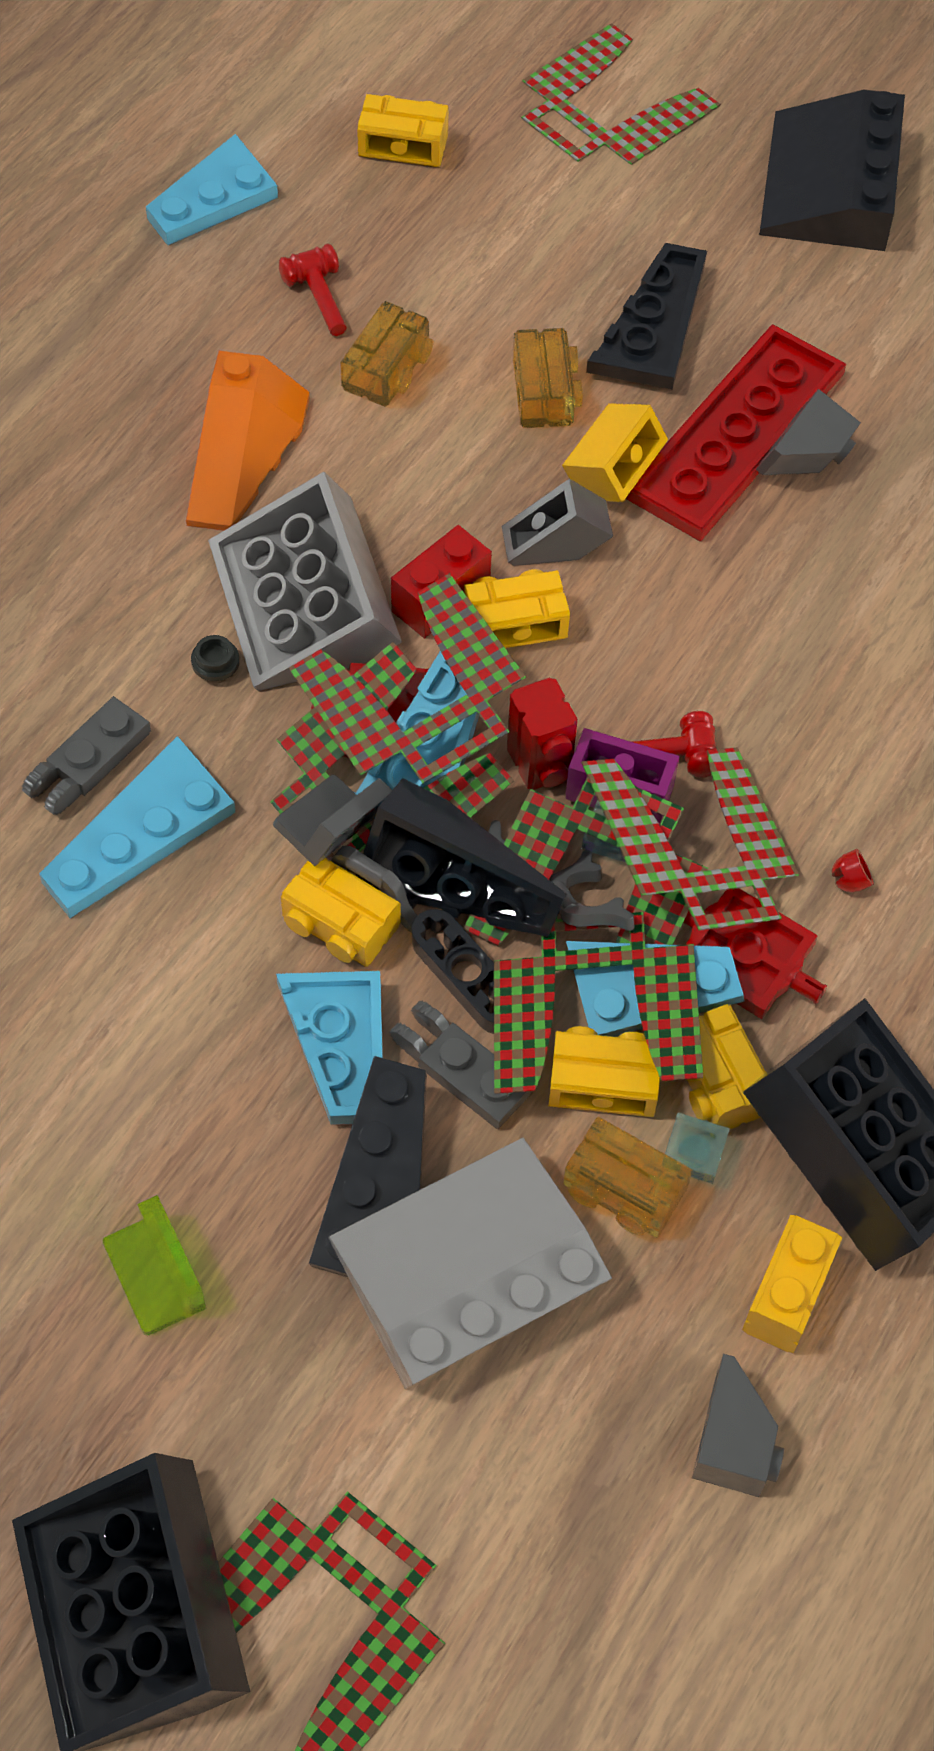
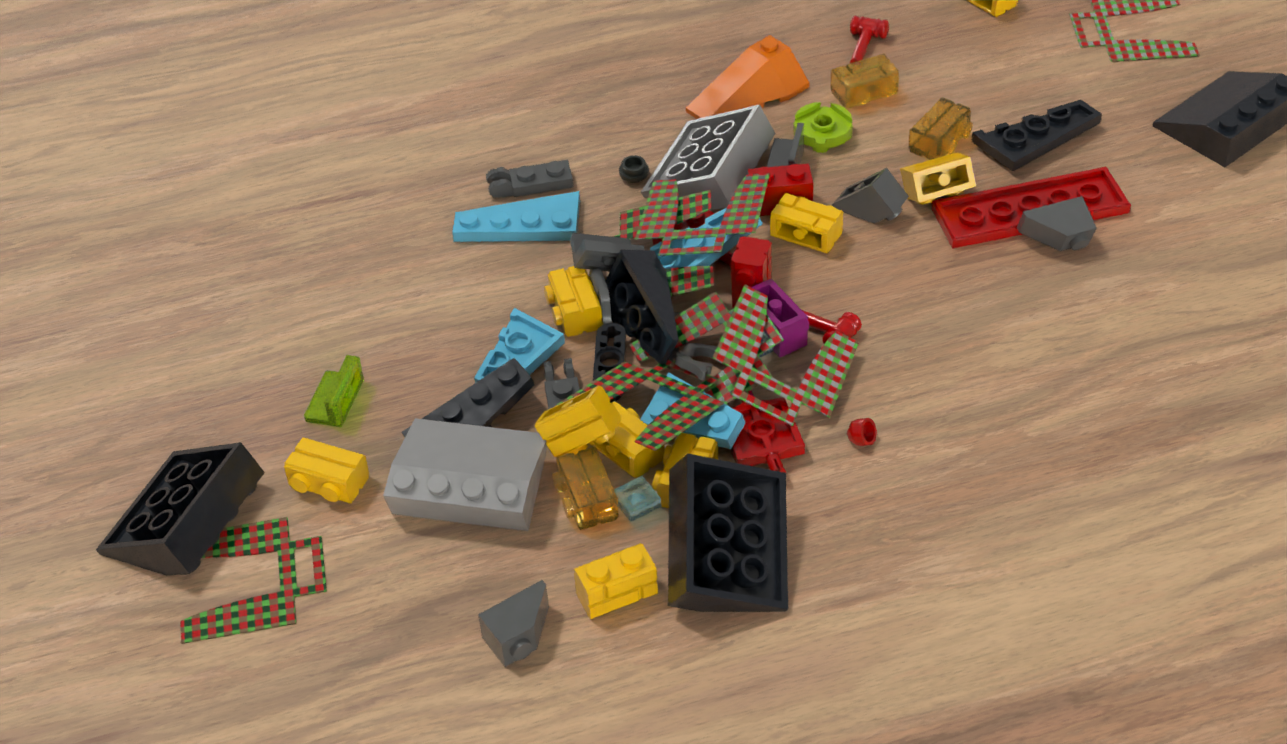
camera: 45 degrees right, 15 degrees down
none -> yellow brick [284,437,369,504]
none -> yellow brick [535,385,621,458]
none -> dark grey panel [767,123,804,167]
none -> lime plate [793,102,853,153]

